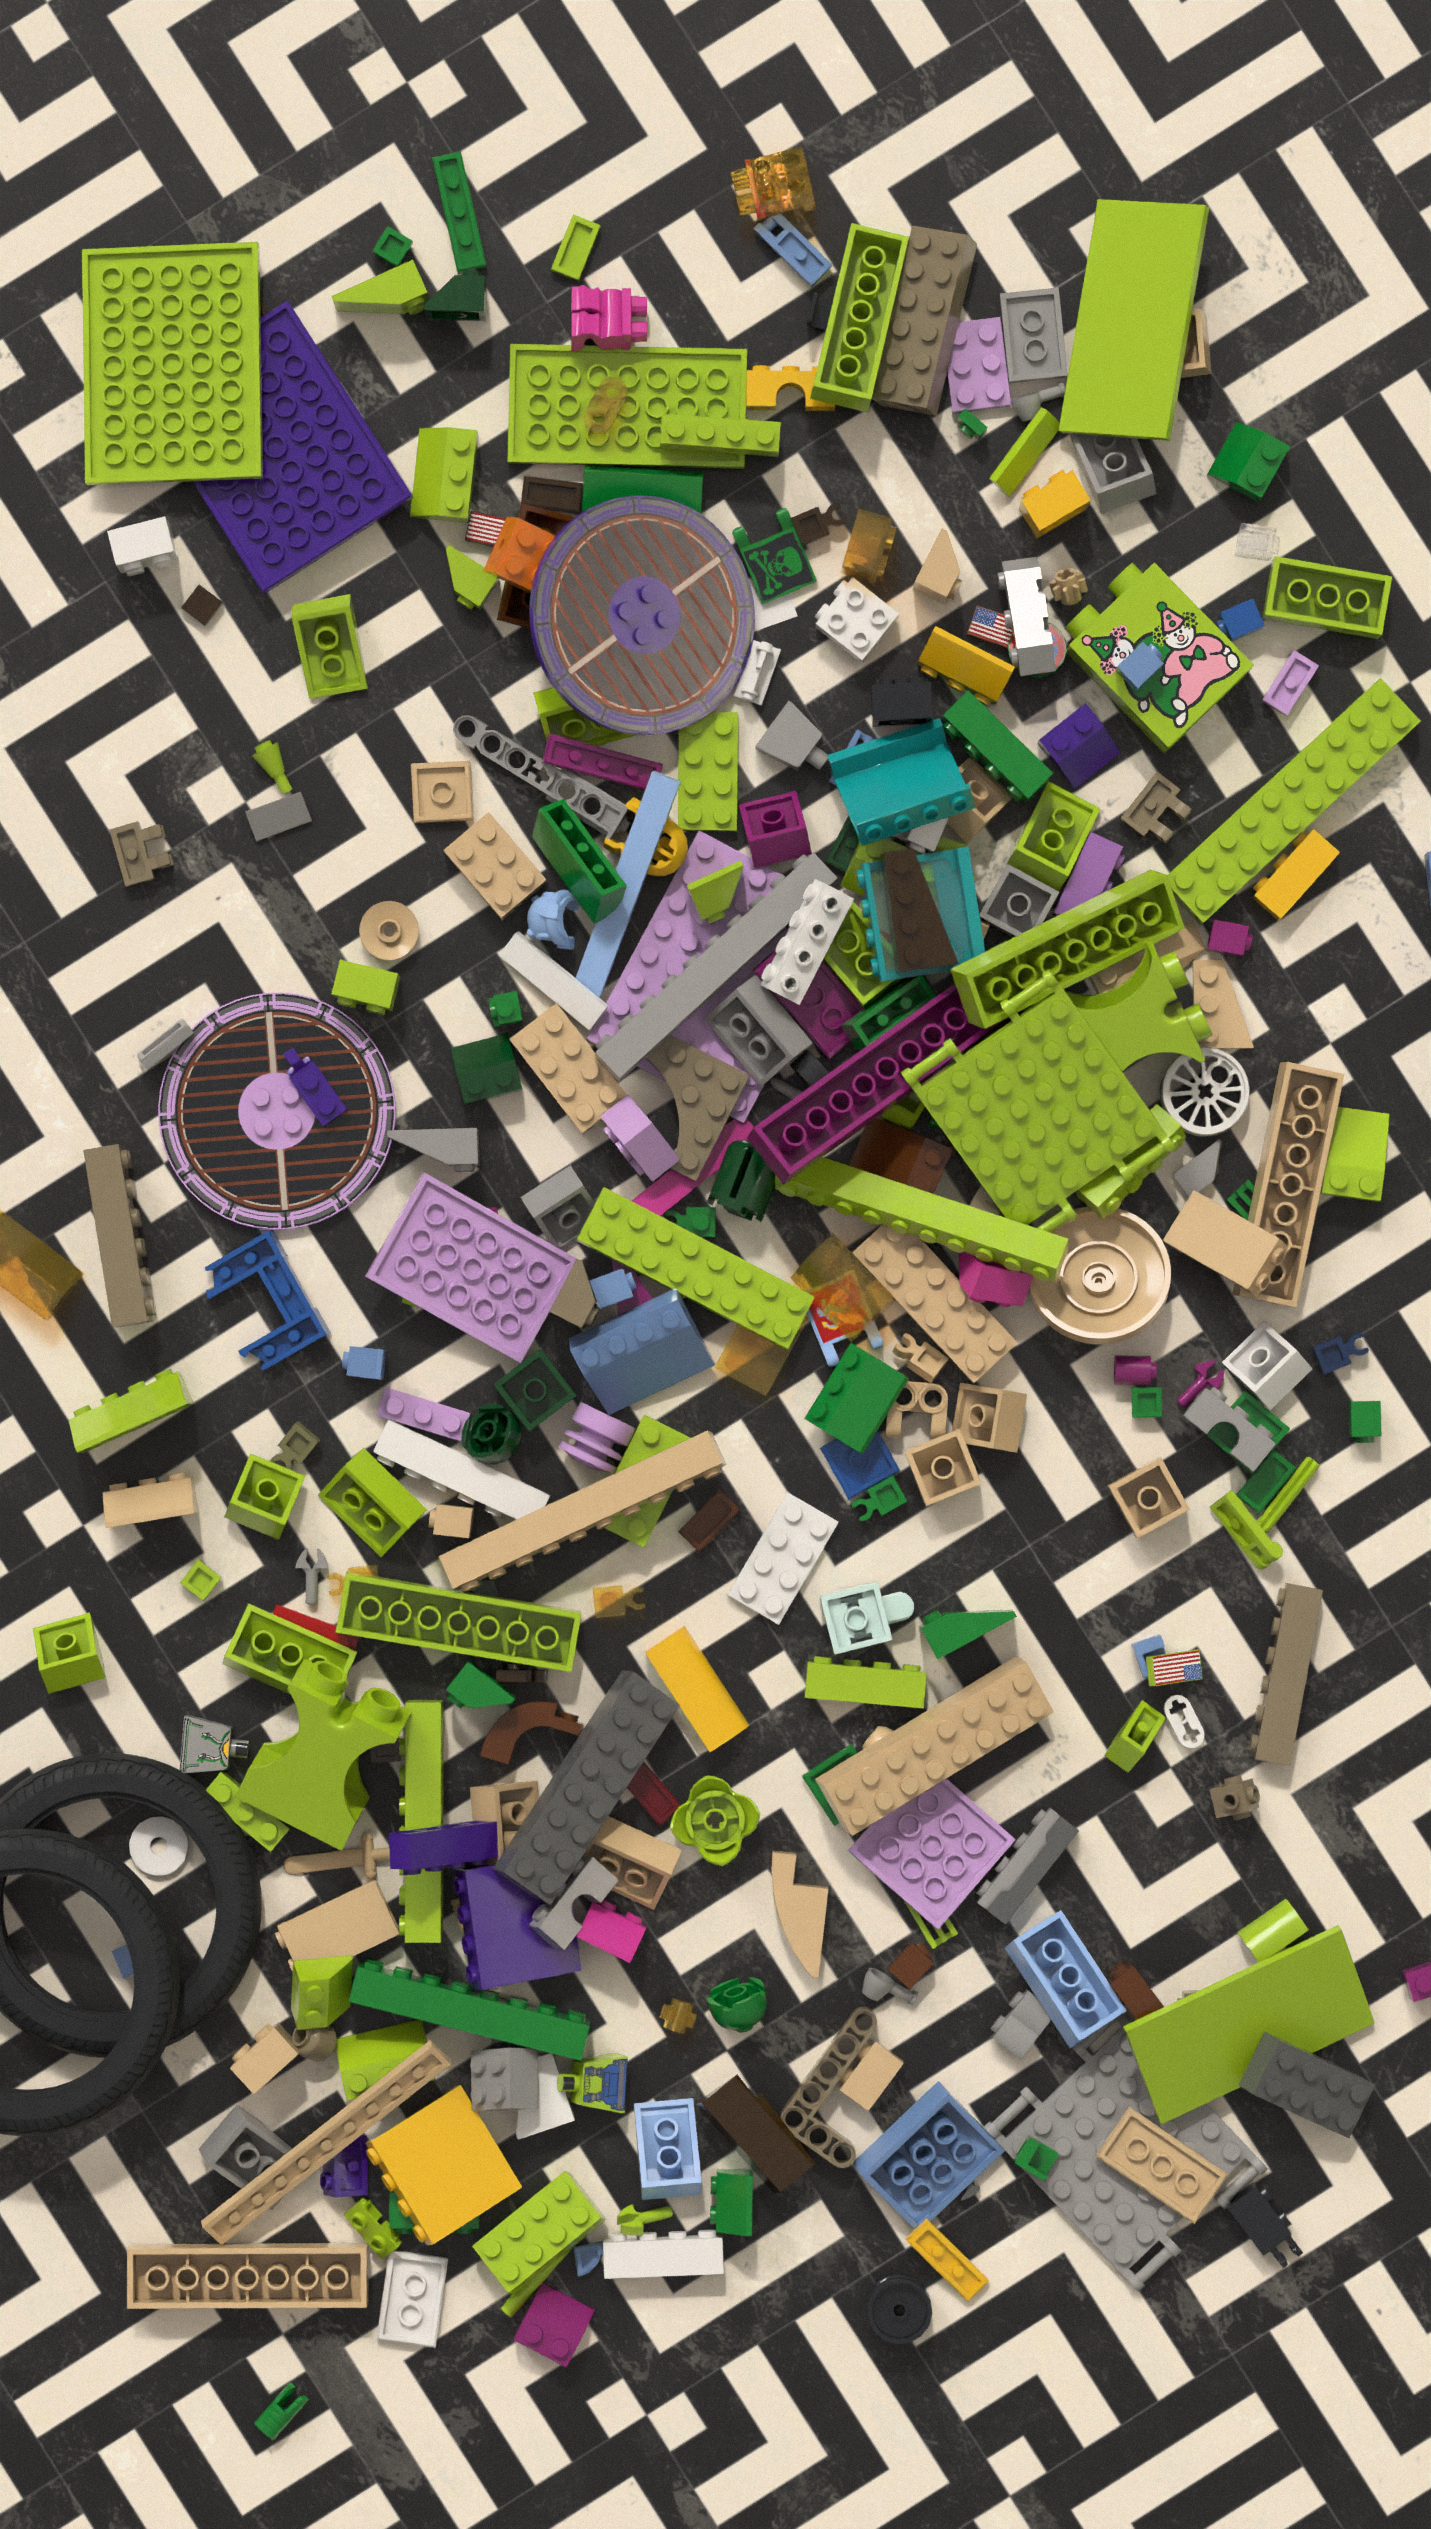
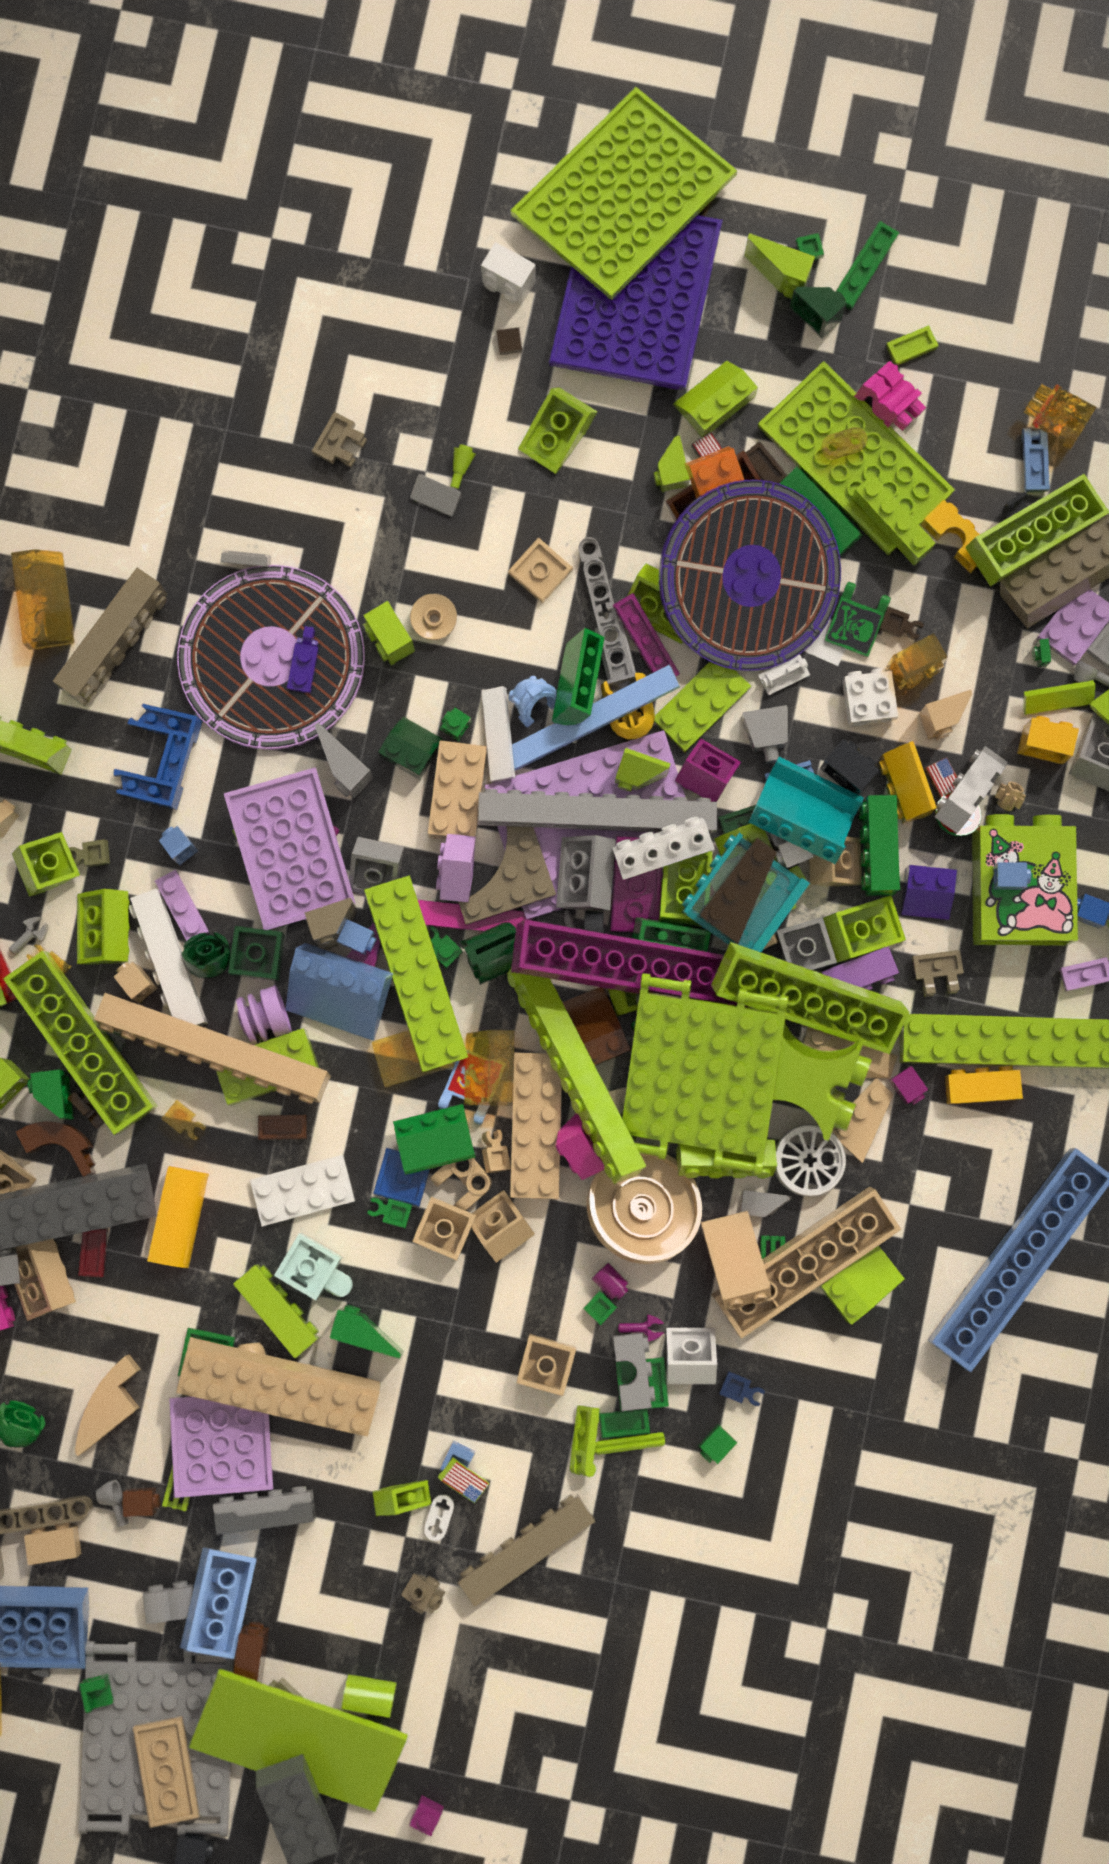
camera: 45 degrees right, 5 degrees down
tan brick [443,812,547,921] -> none
lime brick [670,1775,760,1866] -> none

